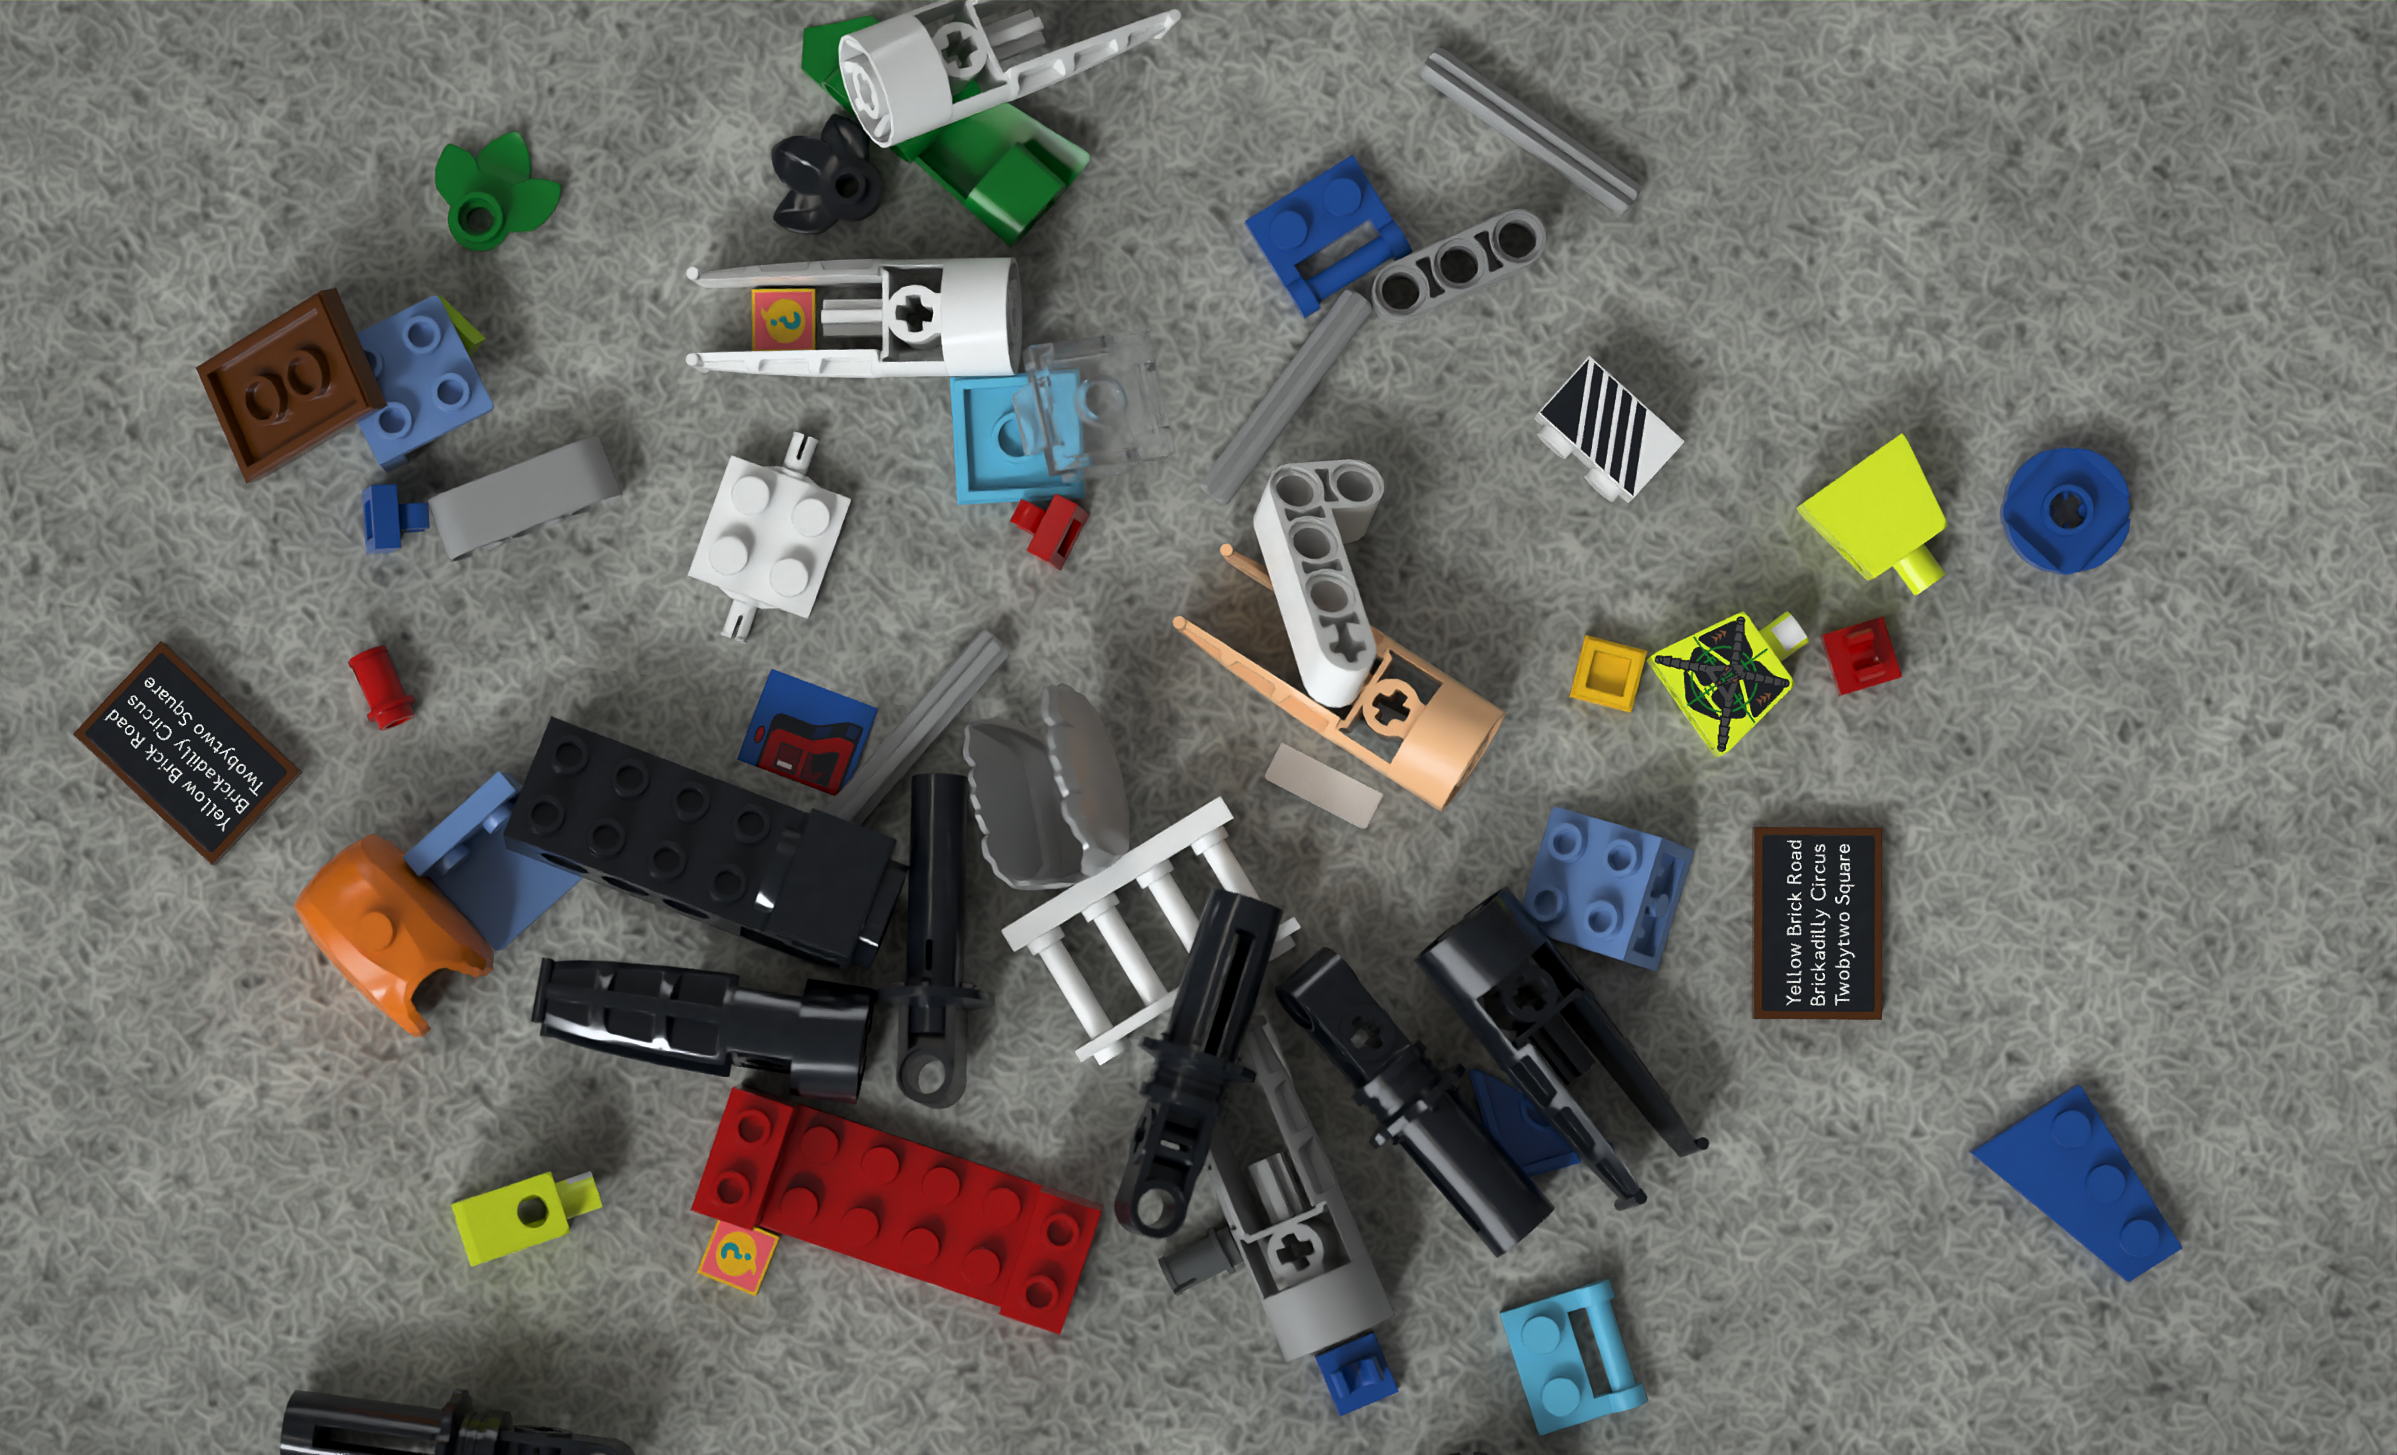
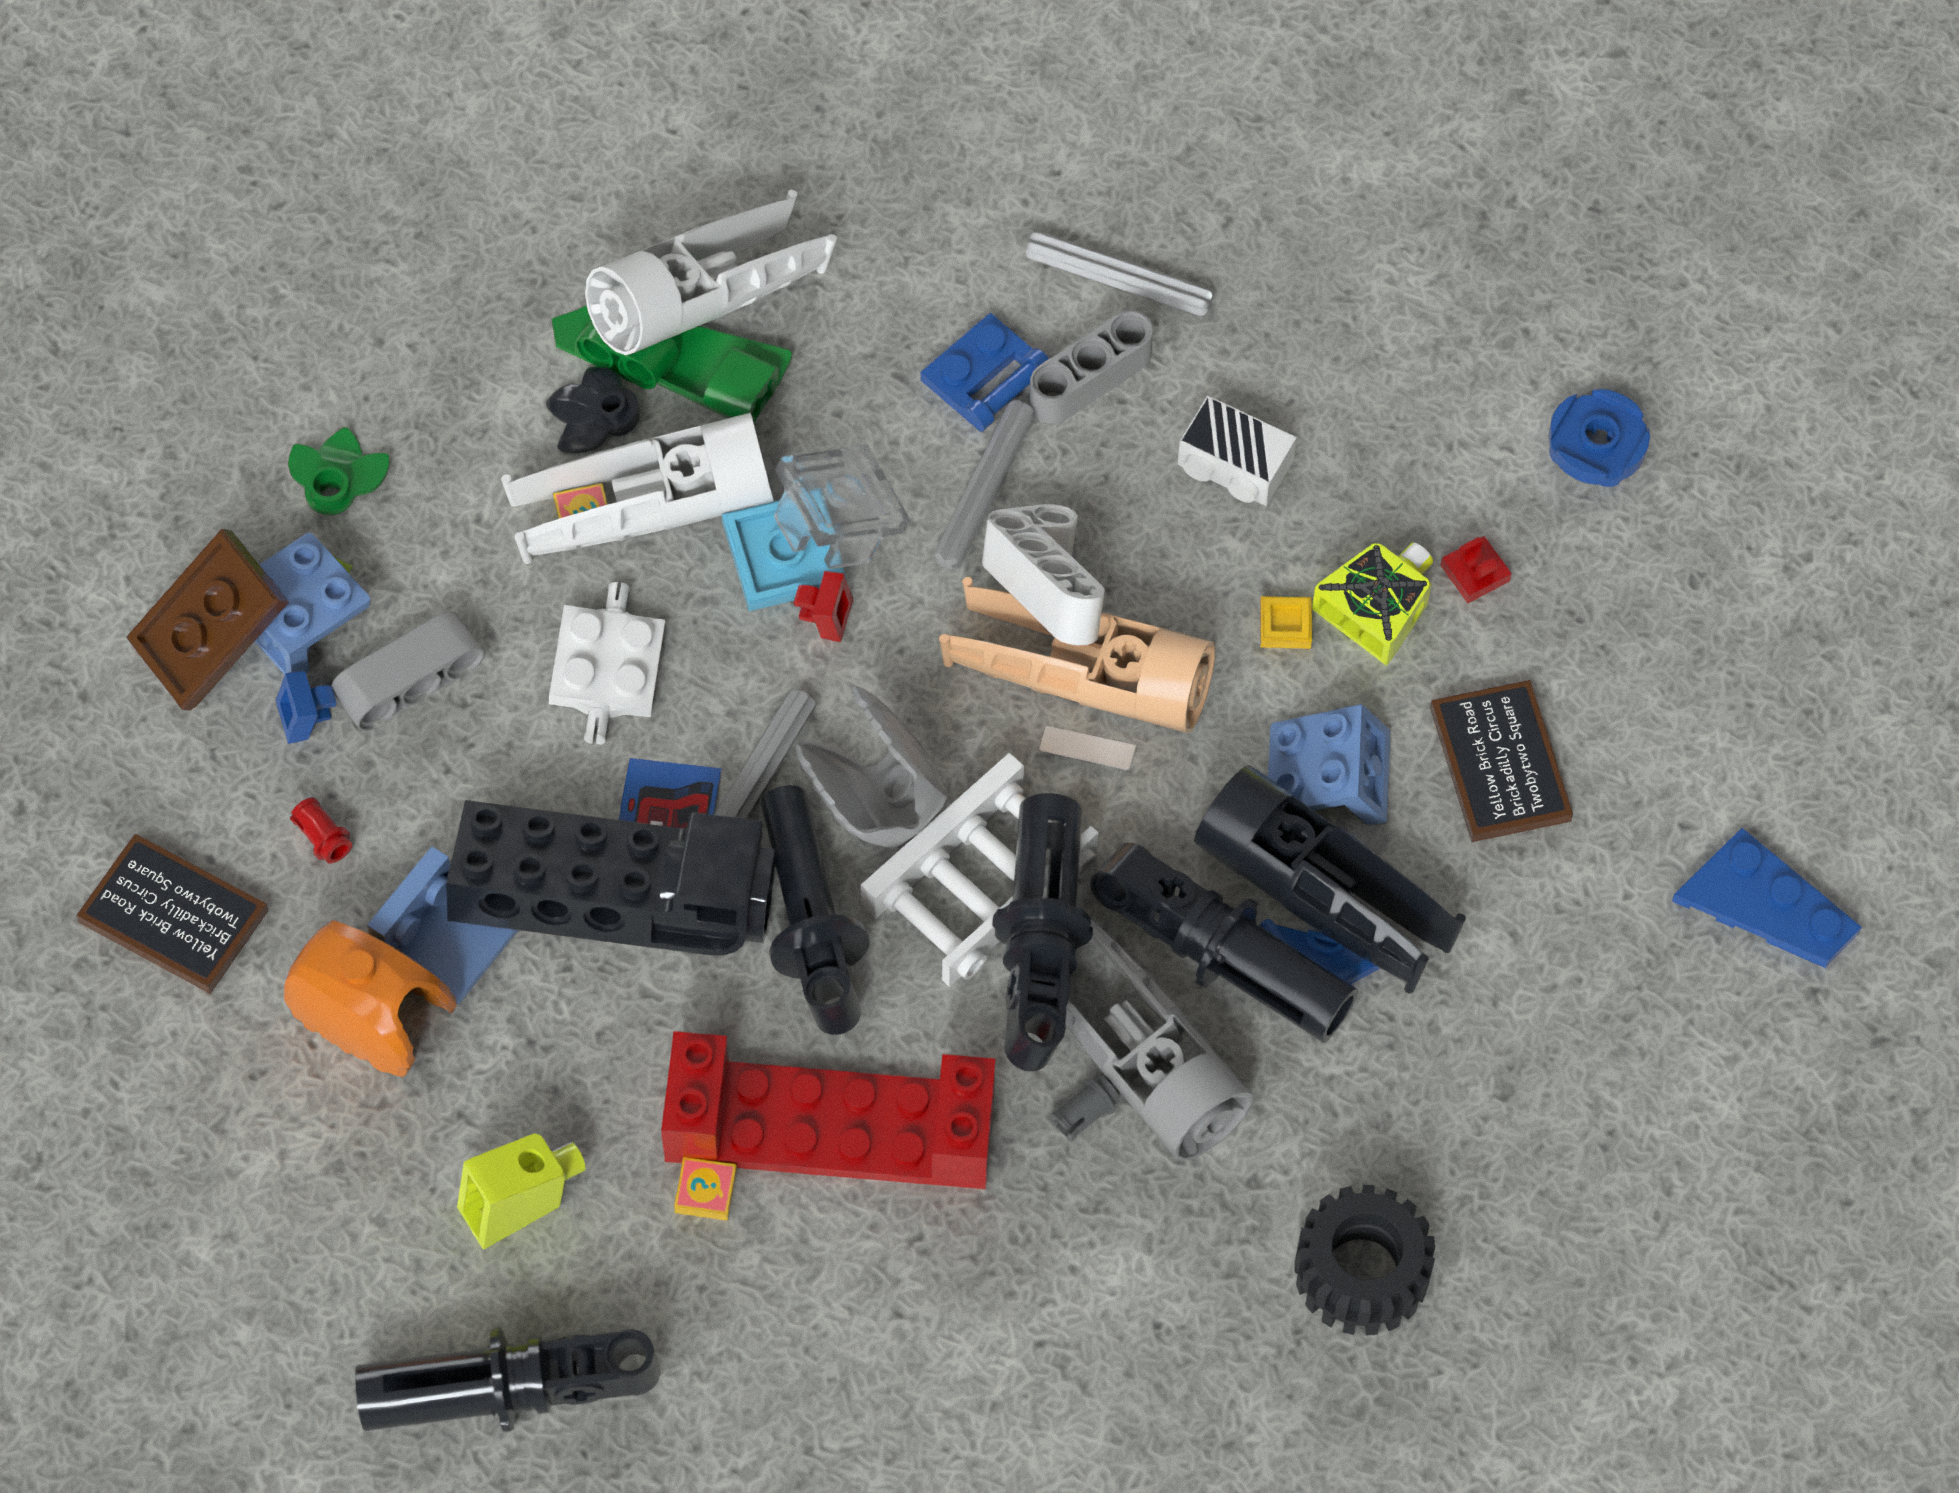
camera: 20 degrees left, 25 degrees down
black piece [531,958,875,1105] -> none
blue tile [1315,1331,1399,1417] -> none
medium azure plate [1499,1278,1649,1436] -> none
neon yellow torso [1796,433,1948,596] -> none

